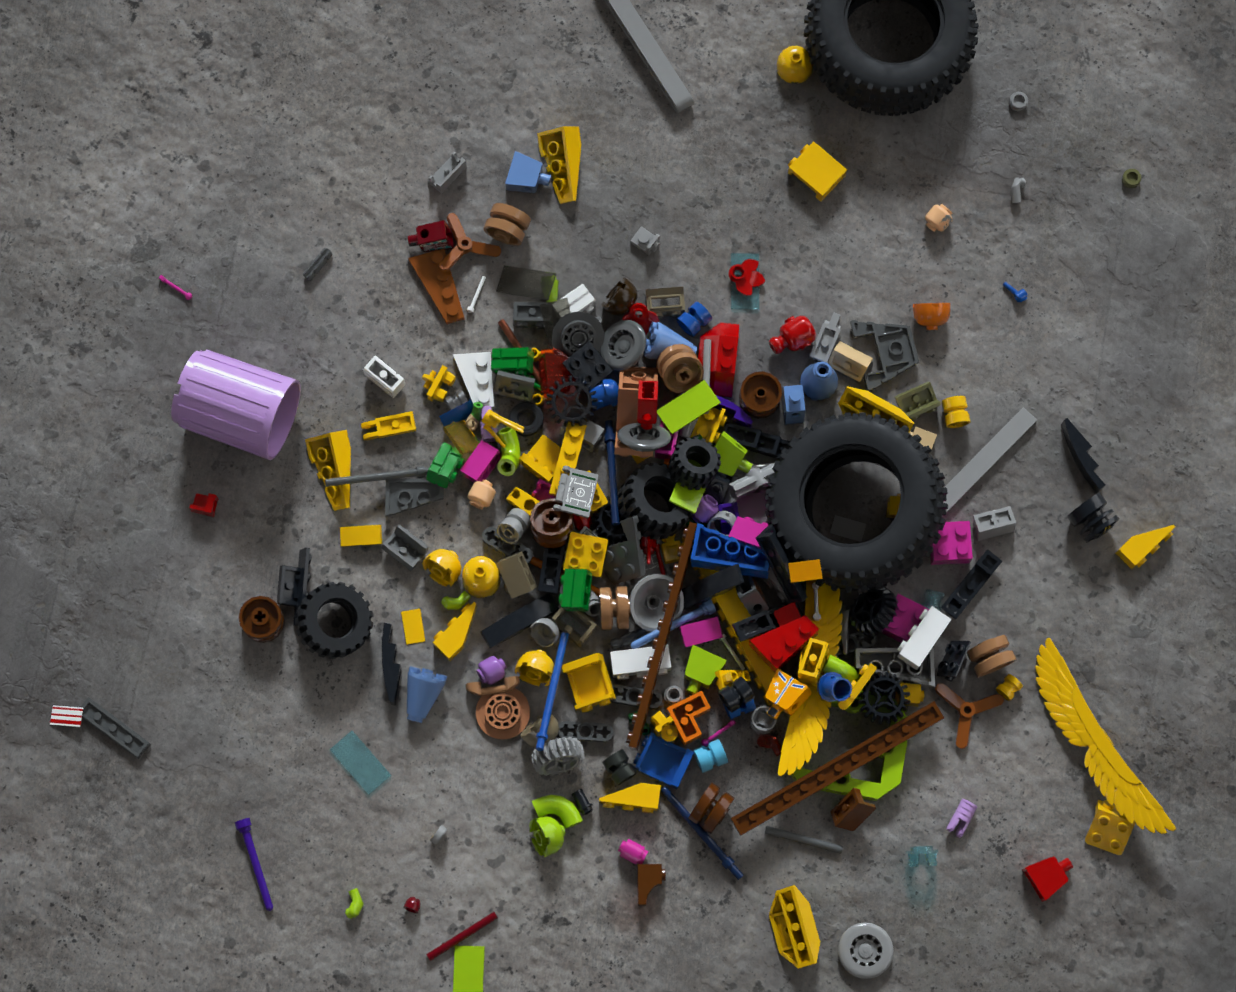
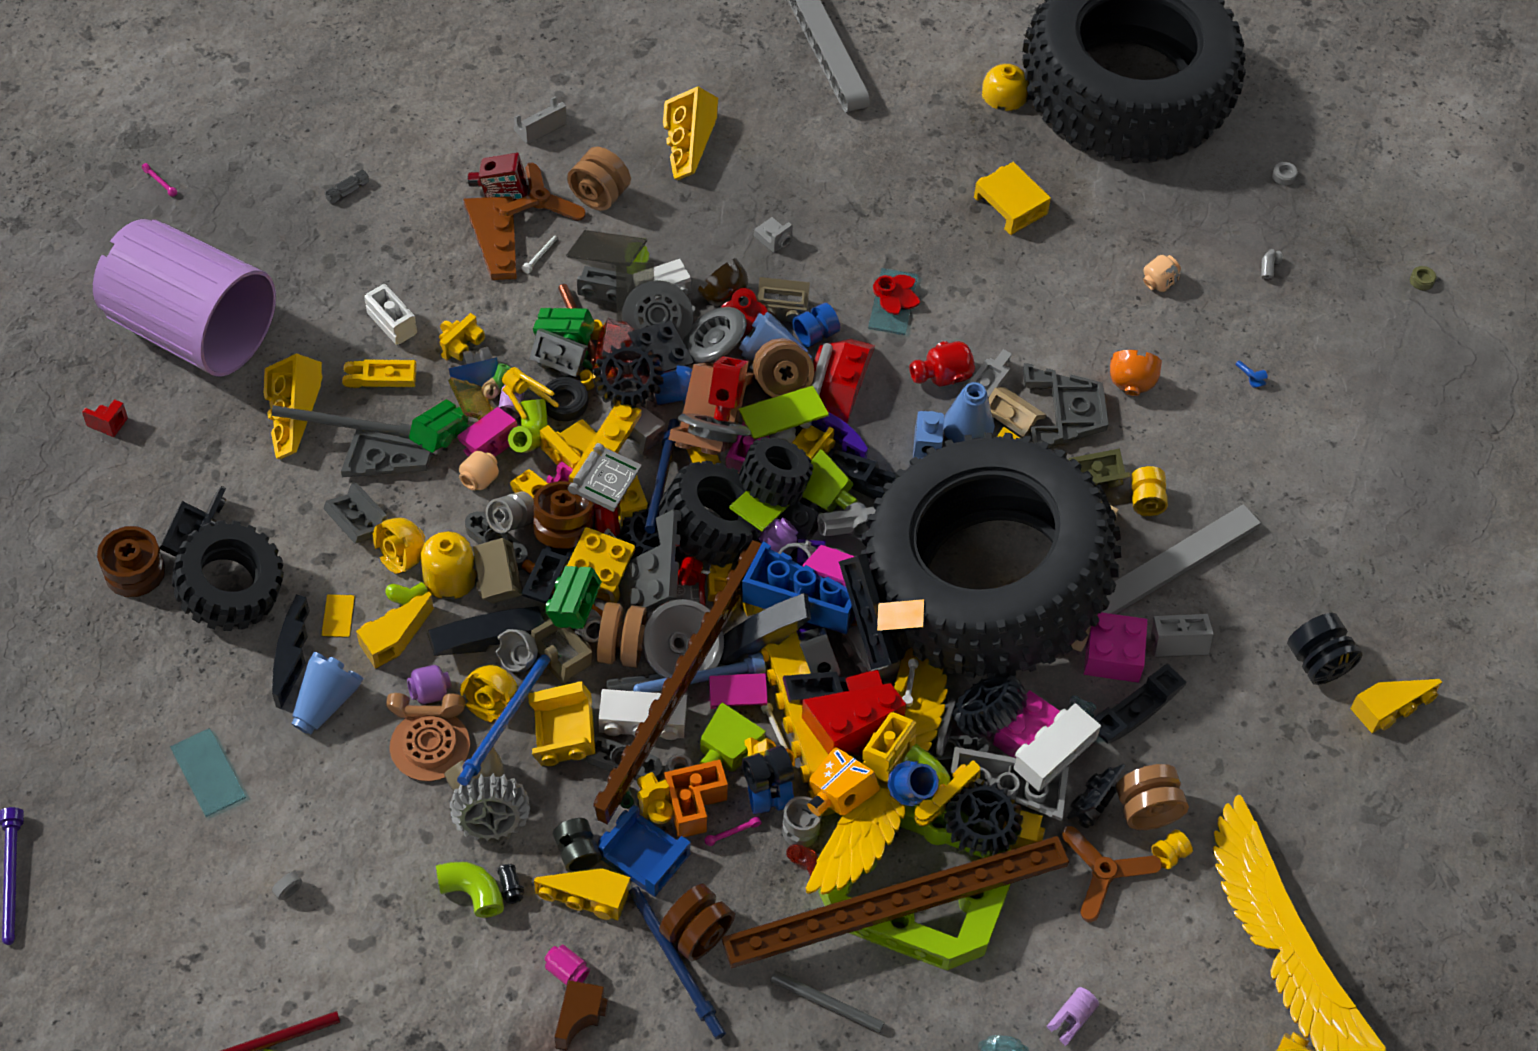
camera: 10 degrees right, 20 degrees down
yellow slope [340,525,382,547] -> none
lime arm [345,888,363,918] -> none
dark red hinge [403,897,421,914] -> none
white wing [453,352,494,409] -> none
medium blue torso [505,151,551,193] -> none
lime cylinder [529,816,566,857] -> none
dark grey beam [558,721,614,742] -> none
medium azure wheel [693,739,728,773] -> none
reddish brown wheel [739,371,782,419] -> none
reddish brown panel [830,788,876,831] -> none
black slope [1061,418,1105,494] -> none

